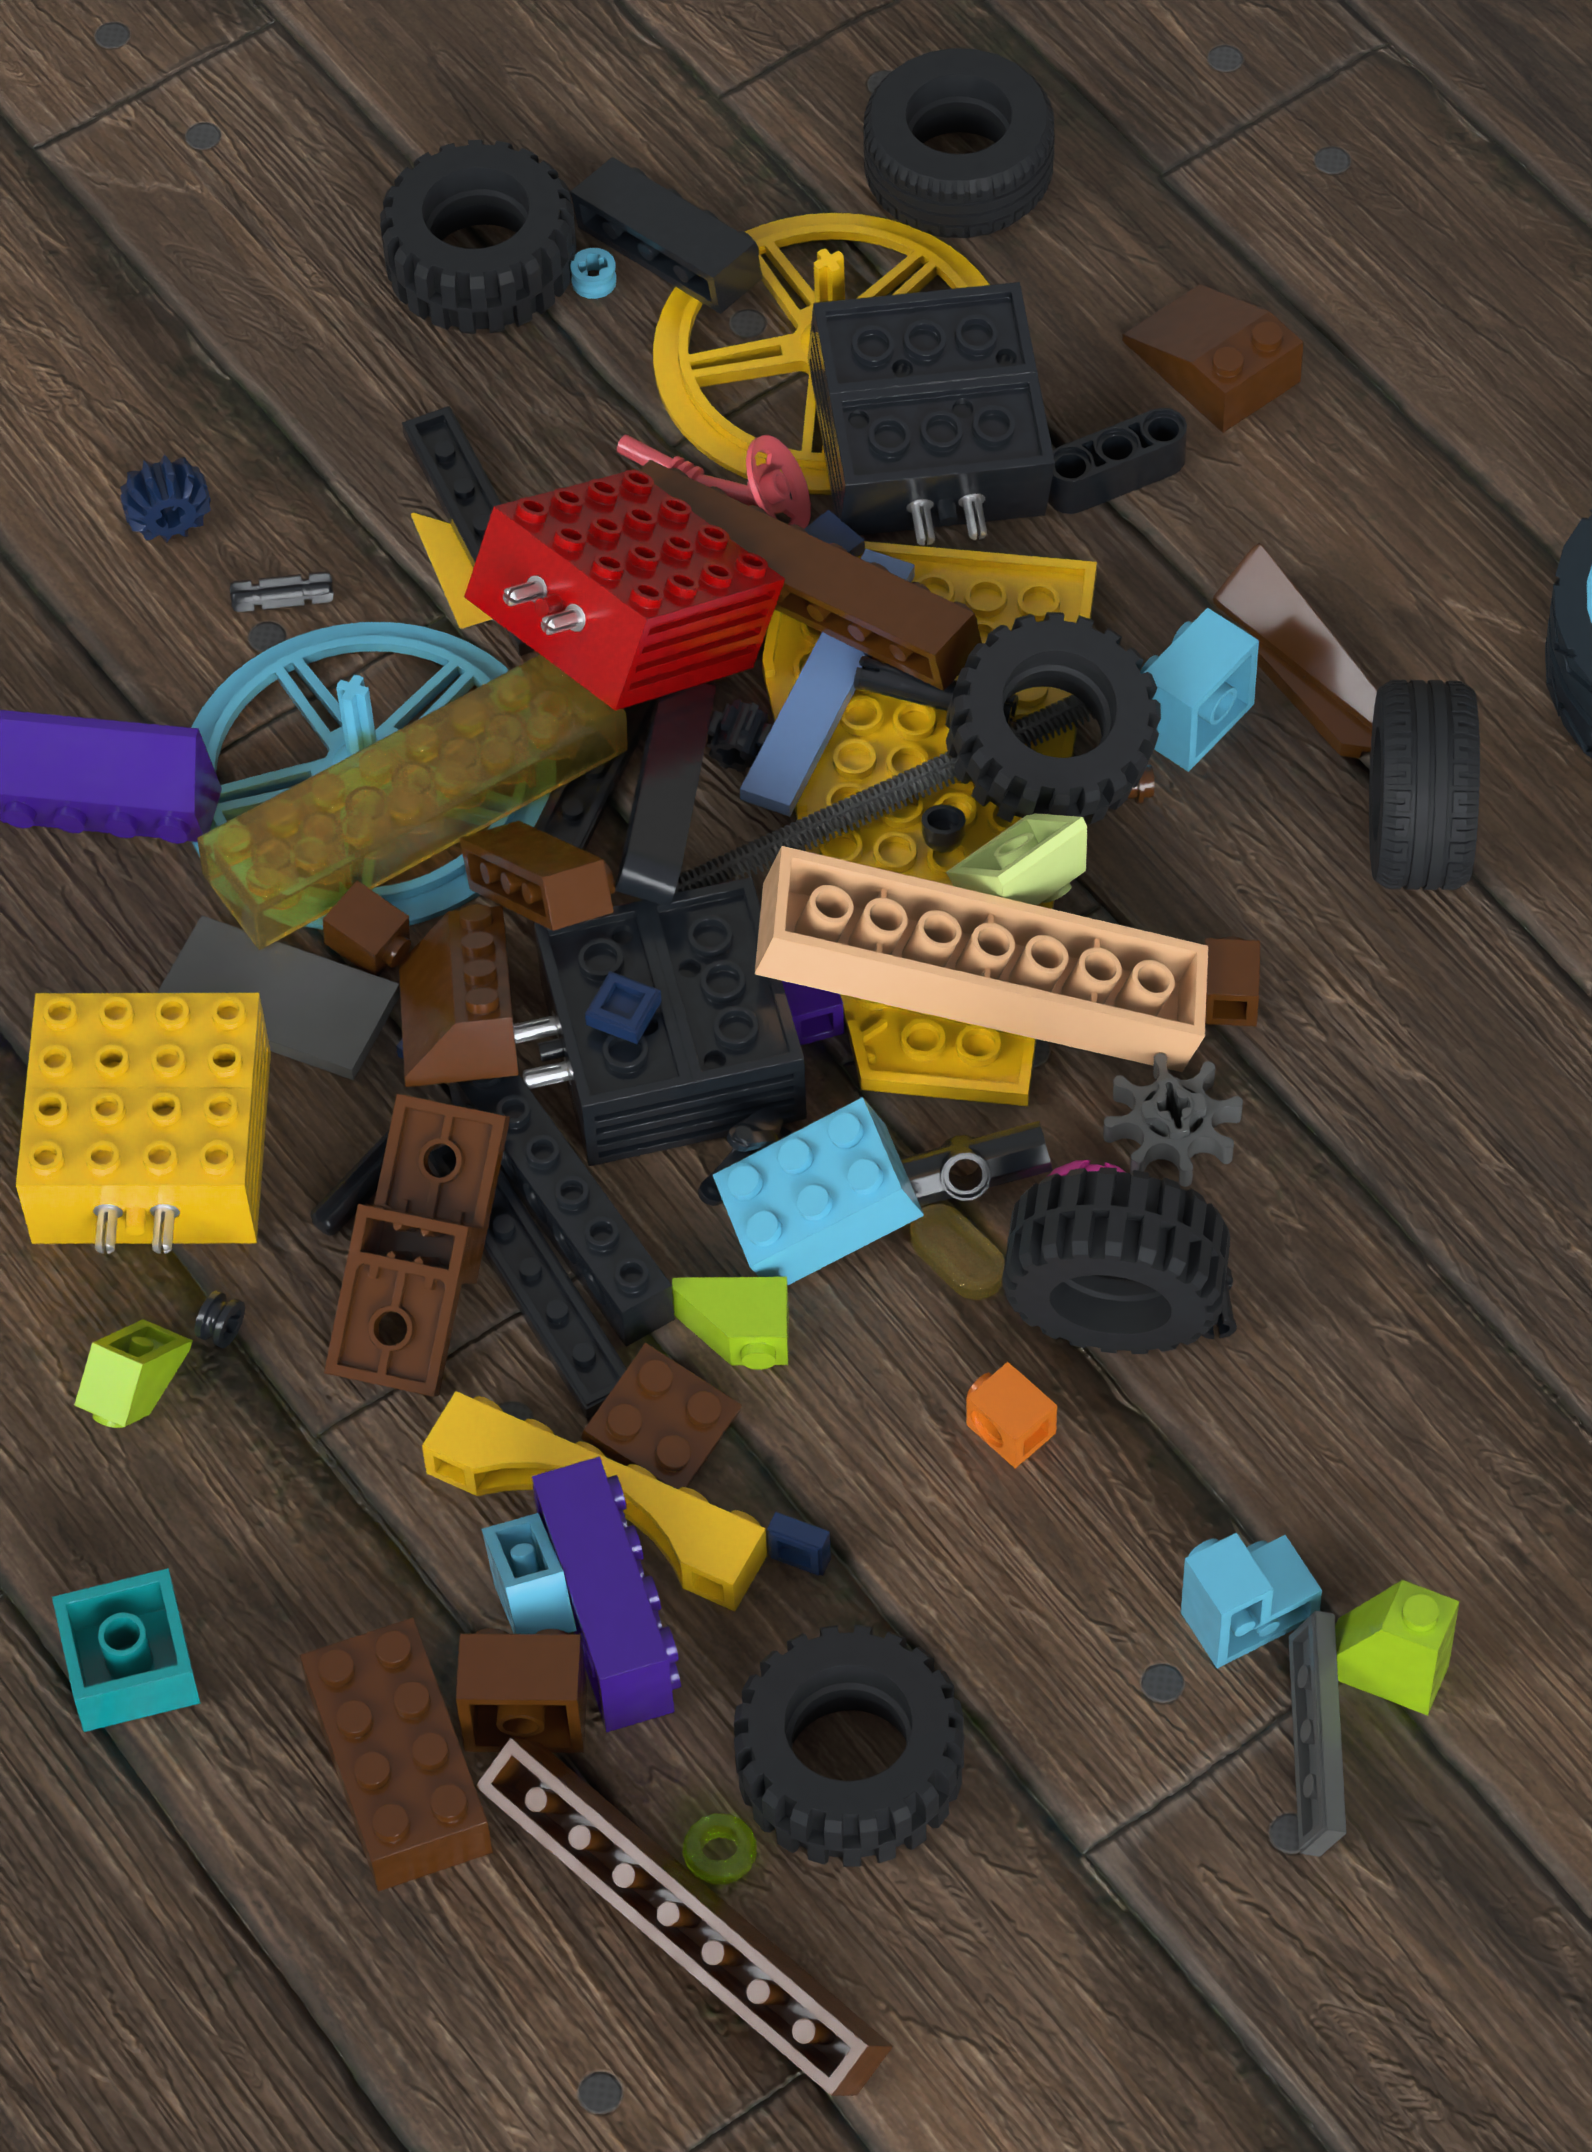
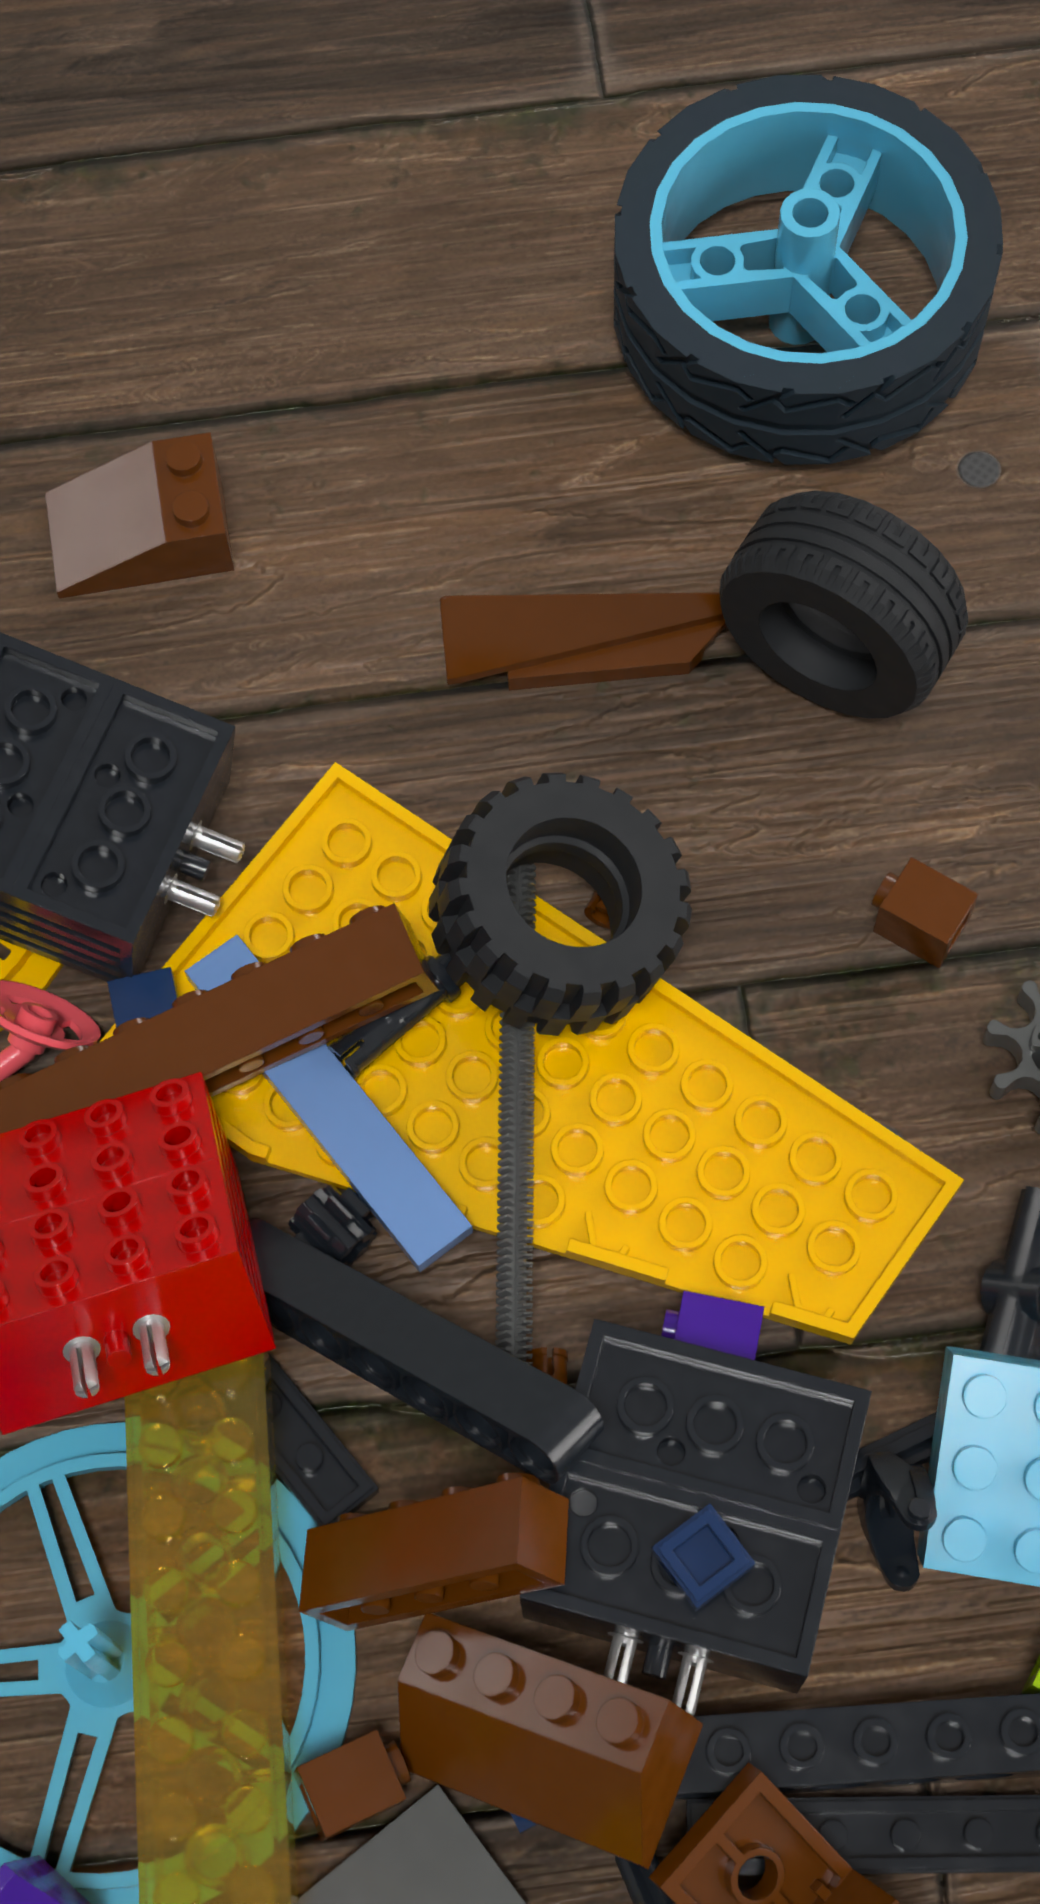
camera: 60 degrees left, 10 degrees up
light nougat brick [755,846,1208,1072] -> none
black hinge [922,805,966,853] -> none
yellowish green slope [946,813,1087,905] -> none
black beam [1048,408,1187,514] -> none
medium azure brick [1140,608,1259,772] -> none

